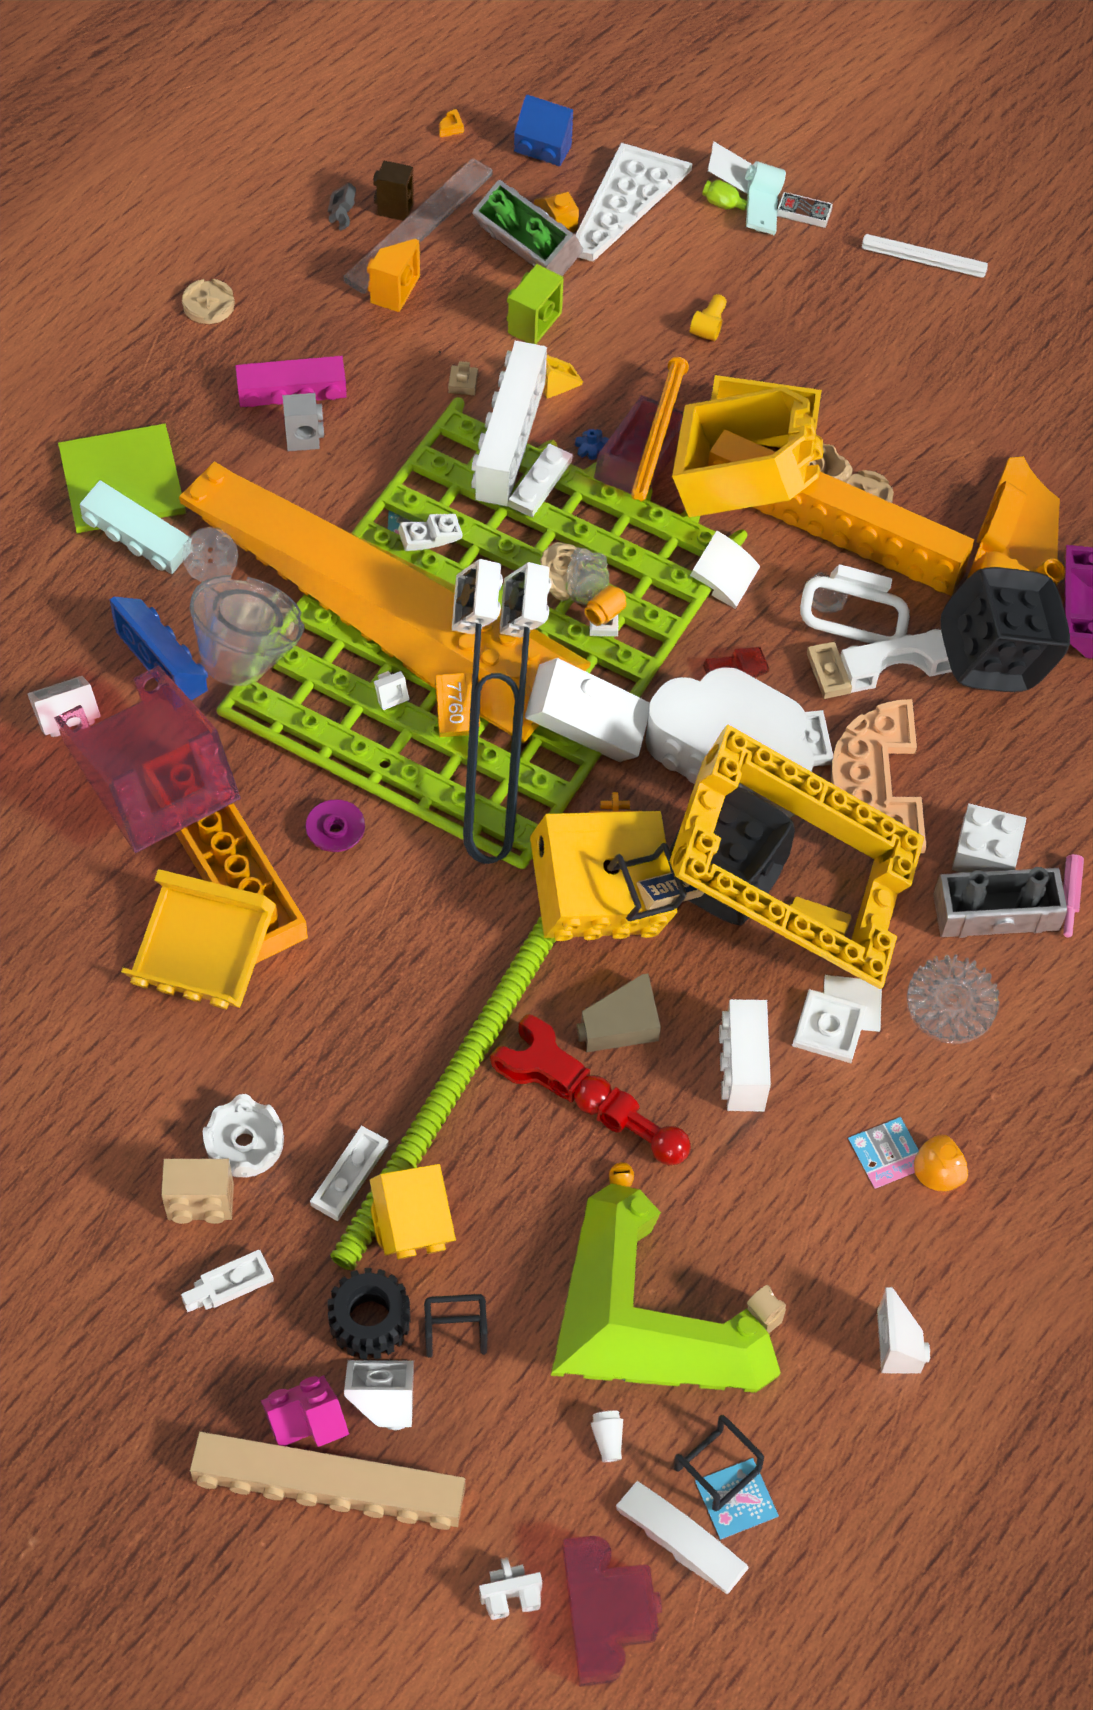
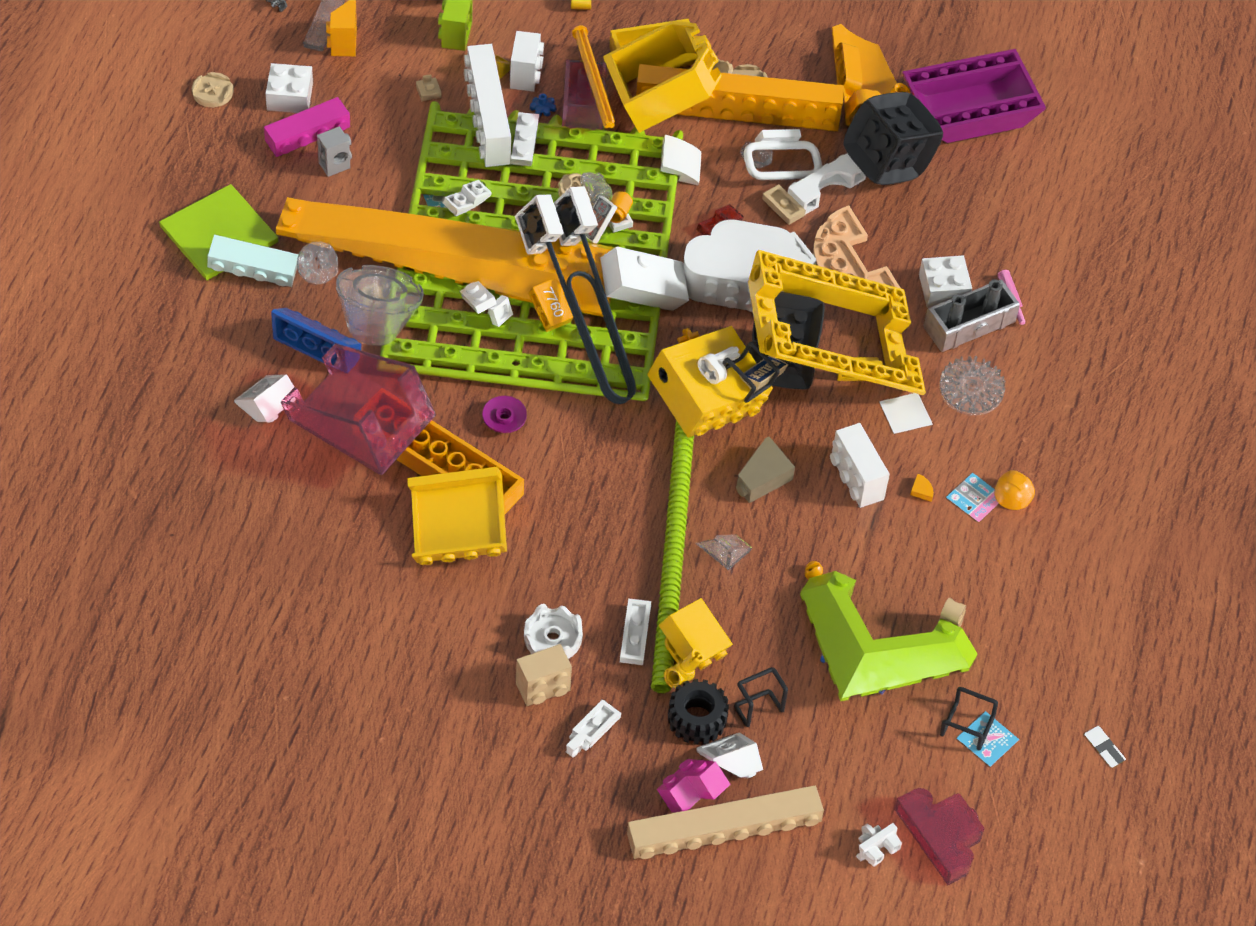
camera: 25 degrees left, 5 degrees down
red piece [490,1014,691,1166] -> none
white cone [590,1411,623,1462] -> none
white slope [616,1481,749,1594] -> none
white tile [792,989,868,1063] -> none
white slope [877,1288,930,1373] -> none
none -> white brick [266,63,313,113]
none -> white plate [460,281,497,314]
none -> white brick [510,31,544,92]
none -> tile [585,196,617,244]
none -> yellow pin [664,649,705,688]
none -> clear slope [695,534,752,570]
none -> white piece [698,346,740,384]
none -> light orange tile [910,474,934,502]
none -> white sticker [1084,726,1126,768]

